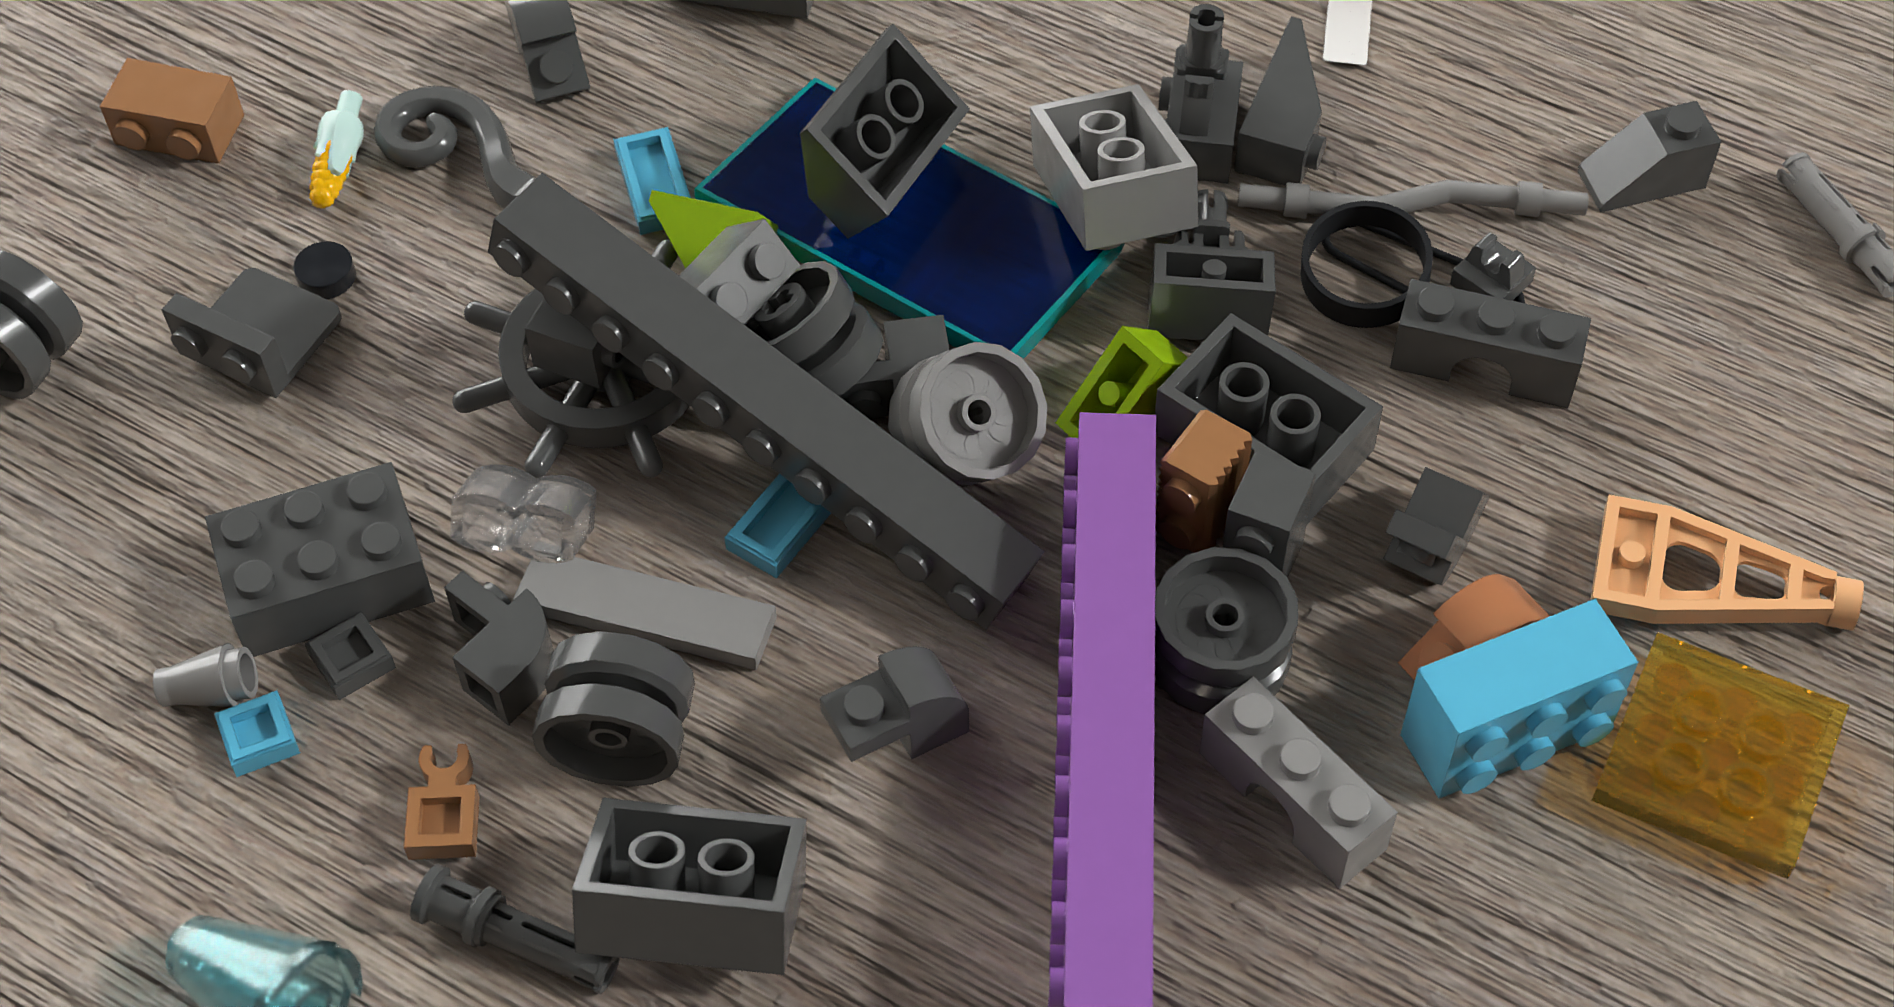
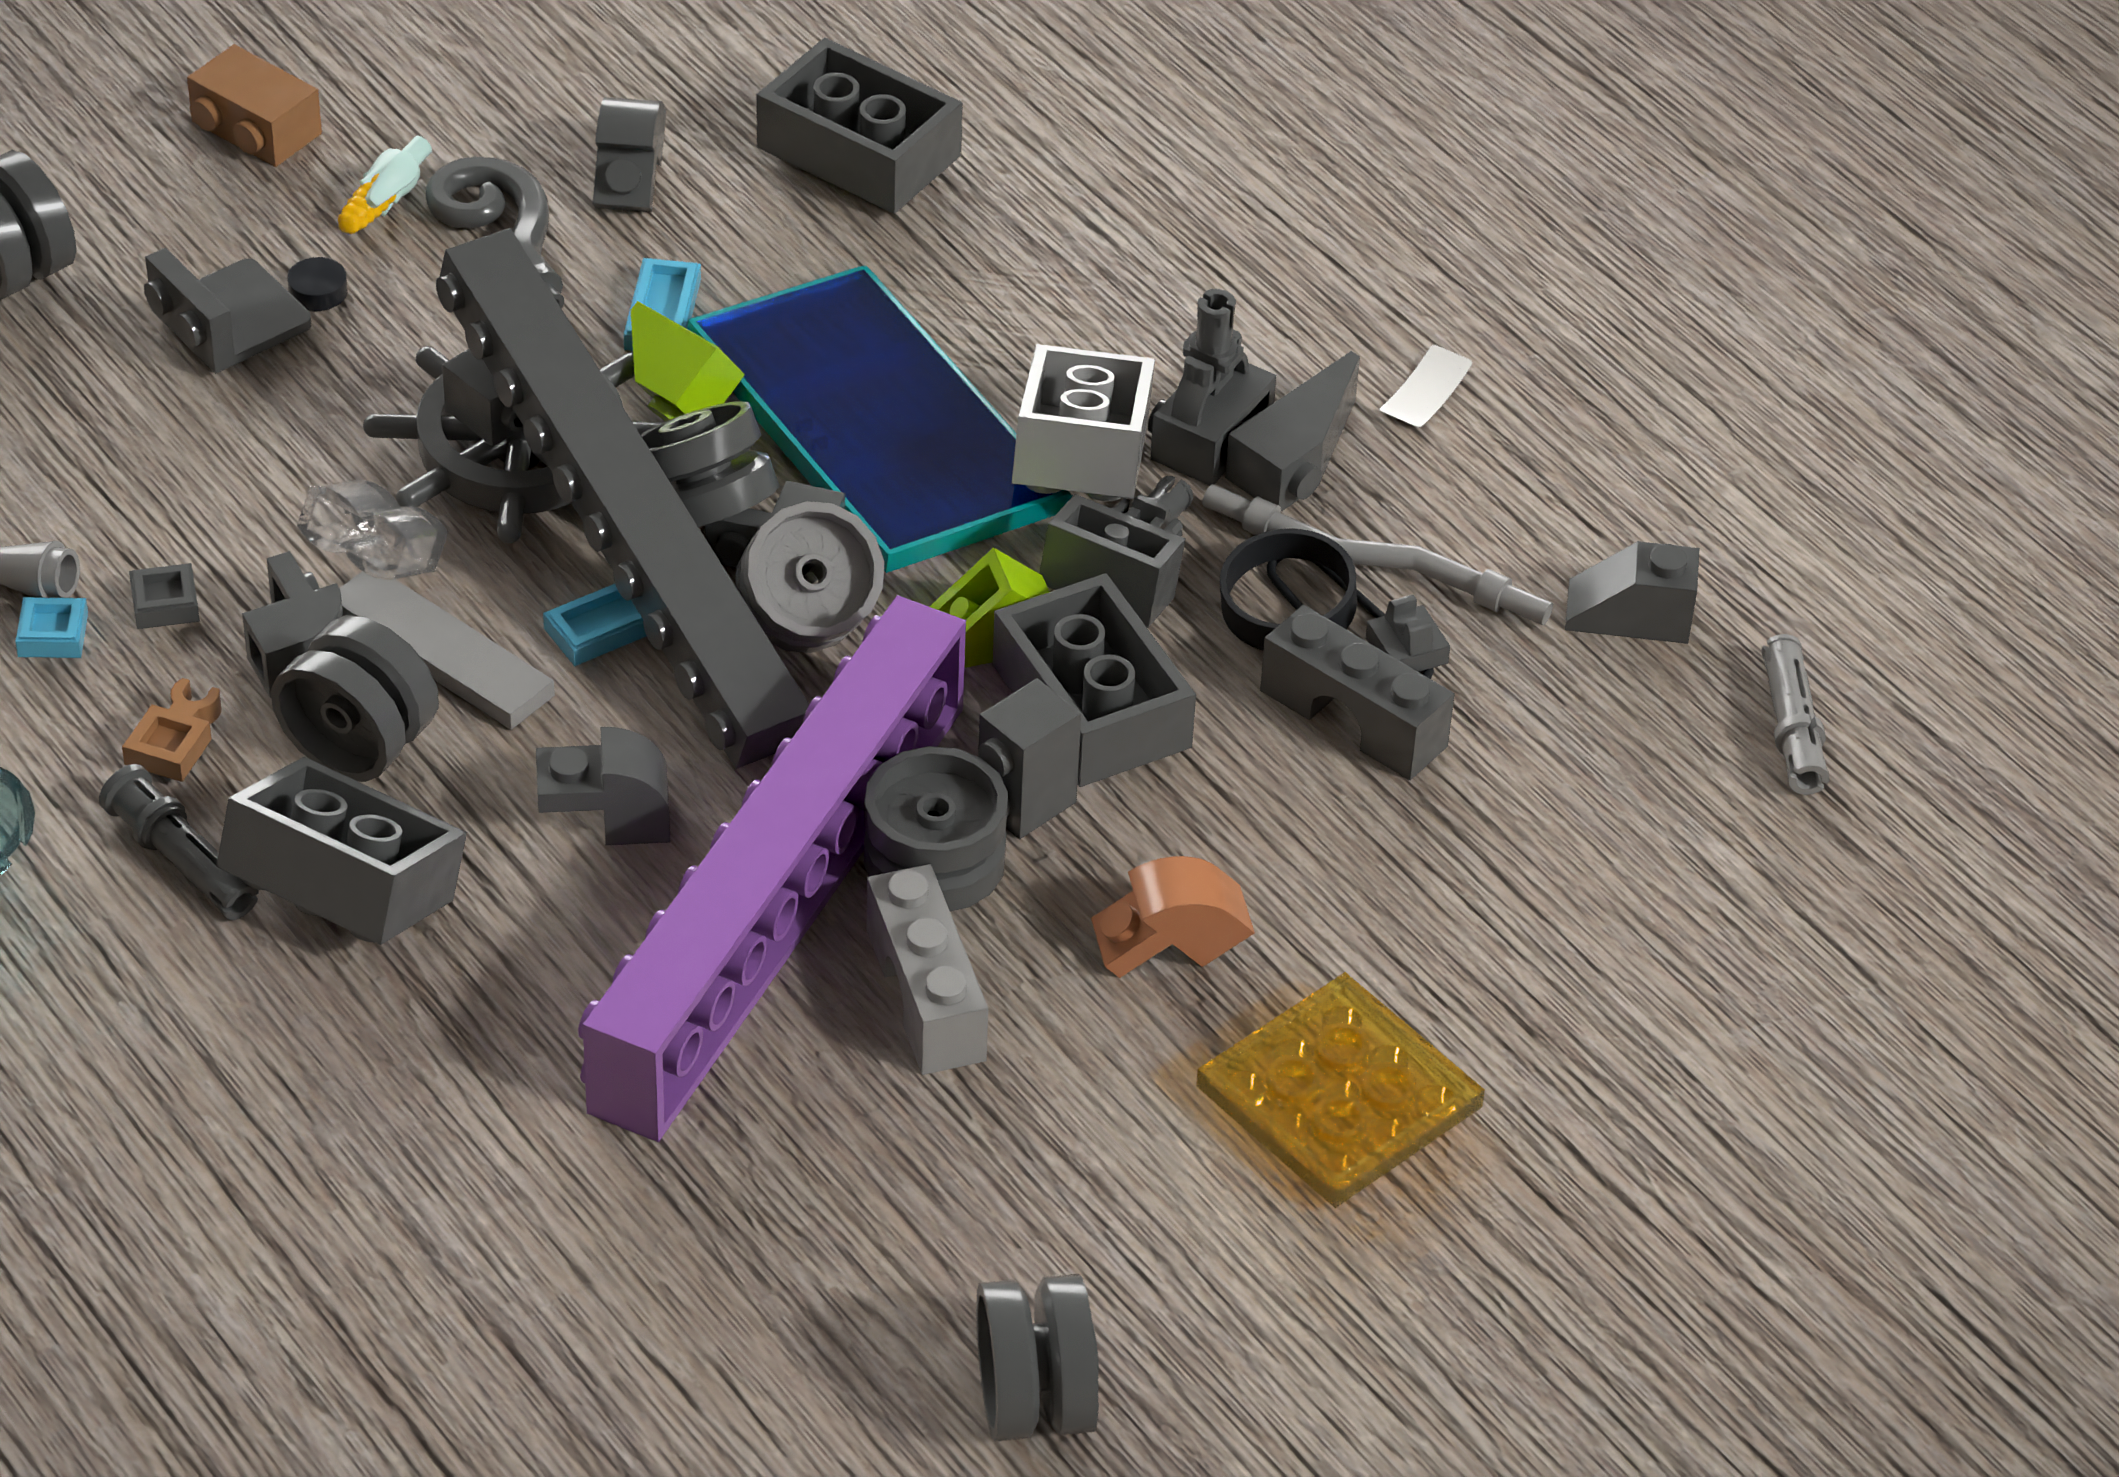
camera: 20 degrees right, 10 degrees down
dark grey brick [205,462,435,657] -> none
brick [679,219,800,325] -> none
dark grey slope [800,24,970,239] -> none
medium nougat brick [1156,409,1252,553] -> none
dark grey brick [1383,467,1490,585] -> none
medium azure brick [1400,599,1638,799] -> none
light nougat plate [1590,494,1864,631] -> none

